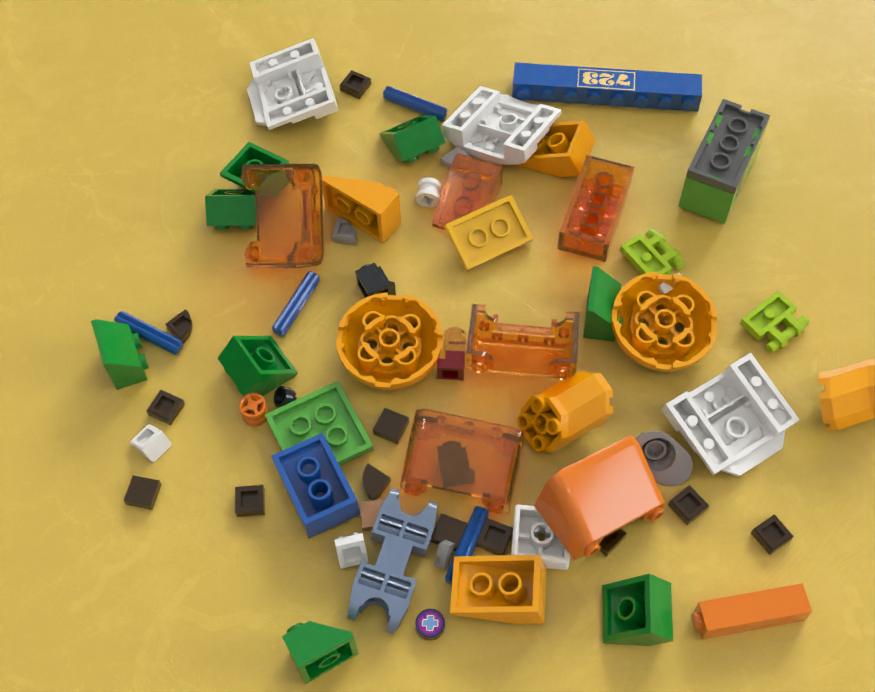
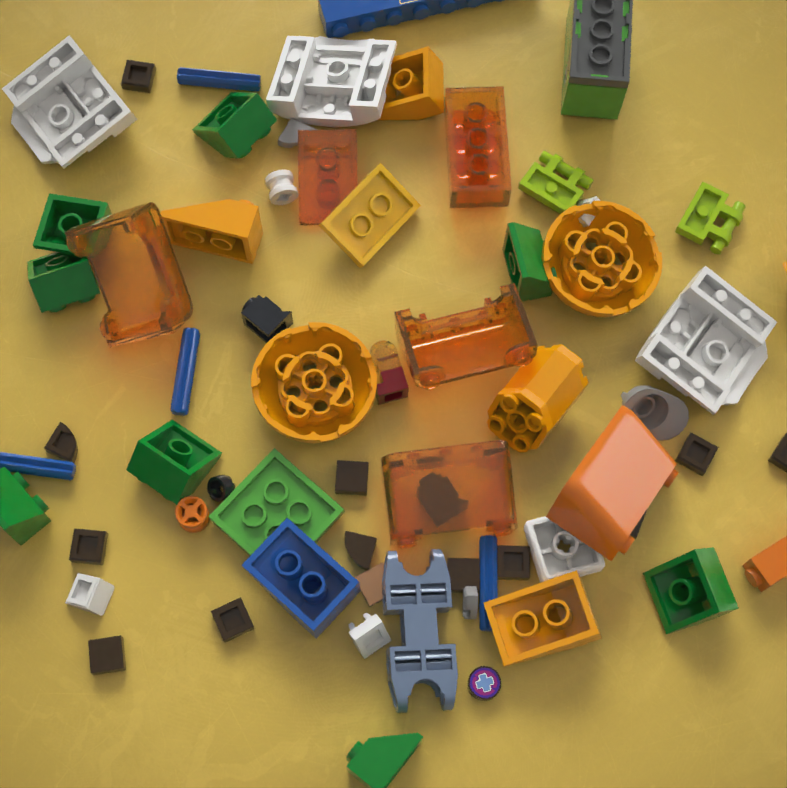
camera: 25 degrees left, 10 degrees up
light grey tile [332,217,357,246] -> none

